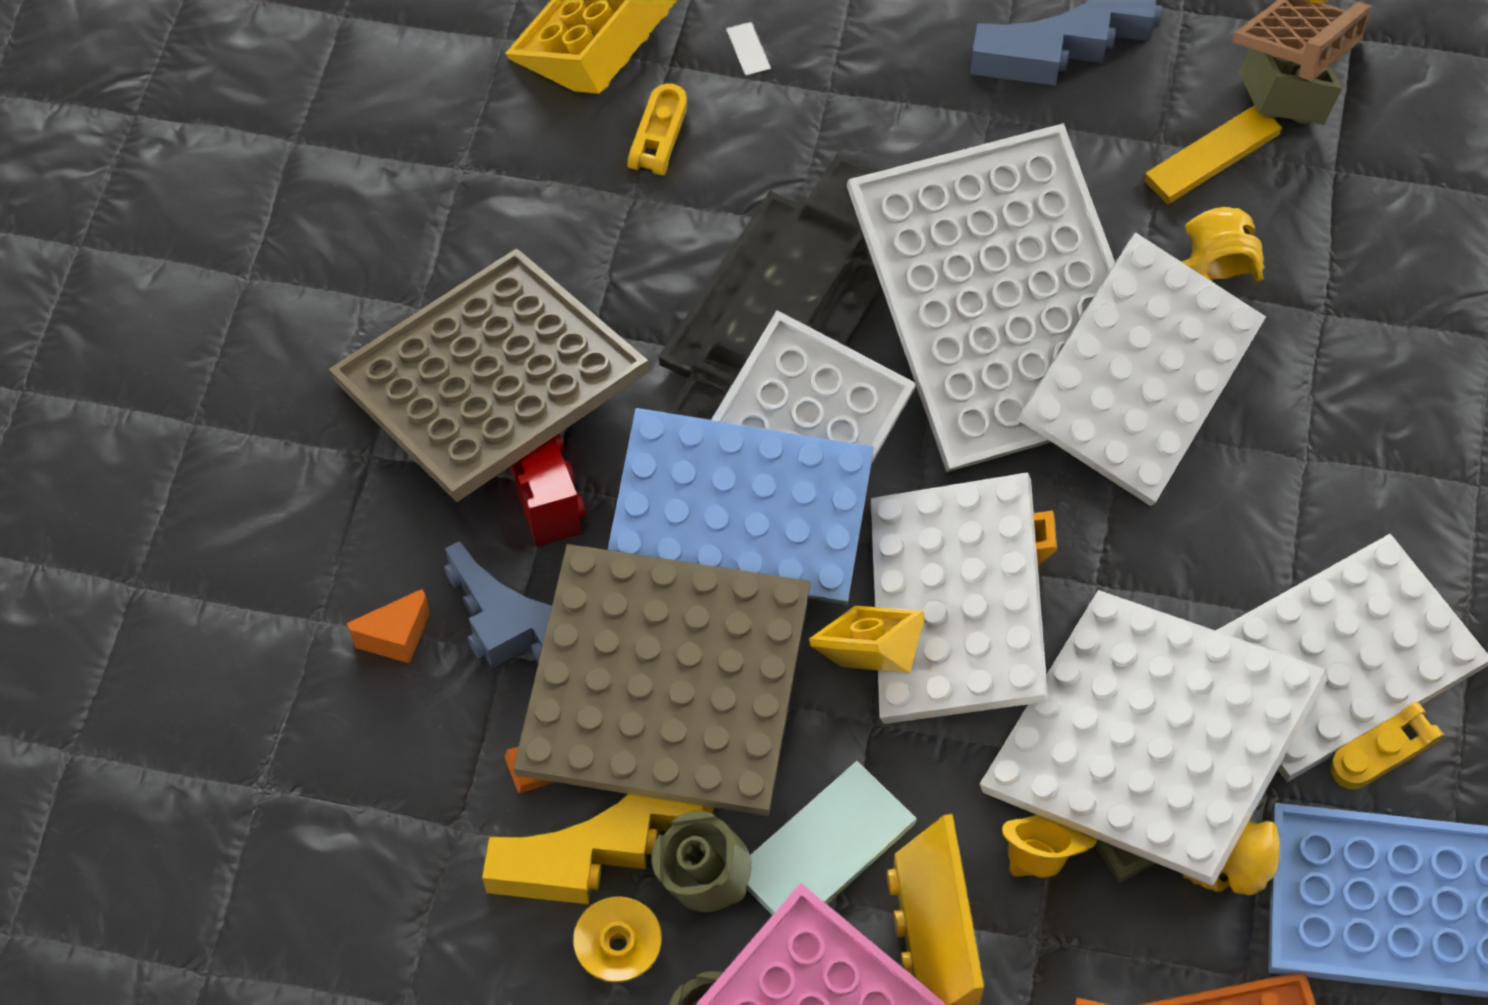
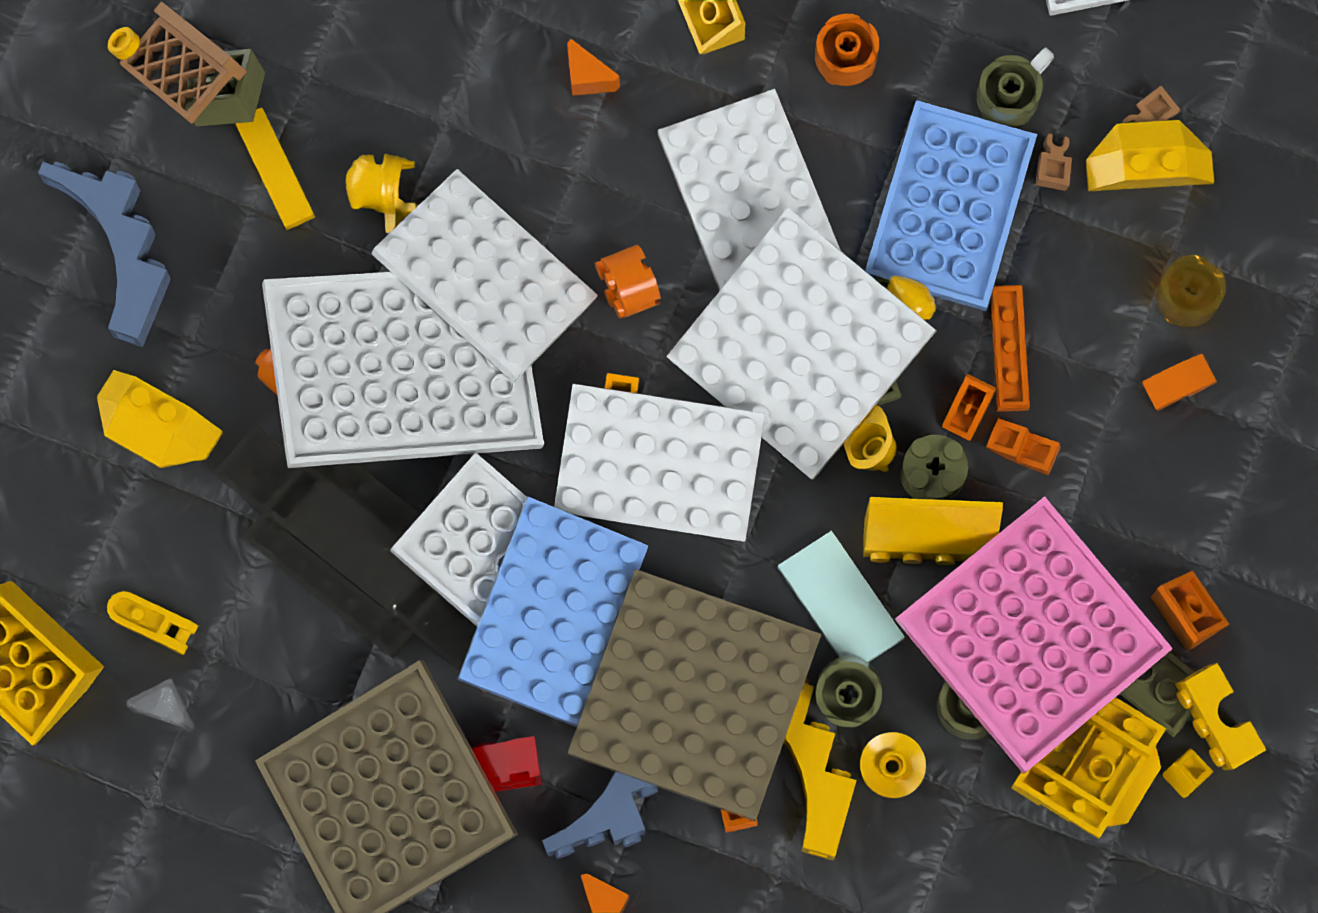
camera: 80 degrees left, 15 degrees up
white sticker [726,22,771,75] -> none
yellow slope [809,606,925,673] -> none
yellow plate [1330,701,1445,789] -> none
none -> yellow wedge [97,370,223,468]
none -> clear slope [126,679,195,731]
none -> orange slope [567,39,620,96]
none -> orange brick [595,244,661,319]
none -> olive brick [900,435,968,500]
none -> orange slope [942,373,996,441]

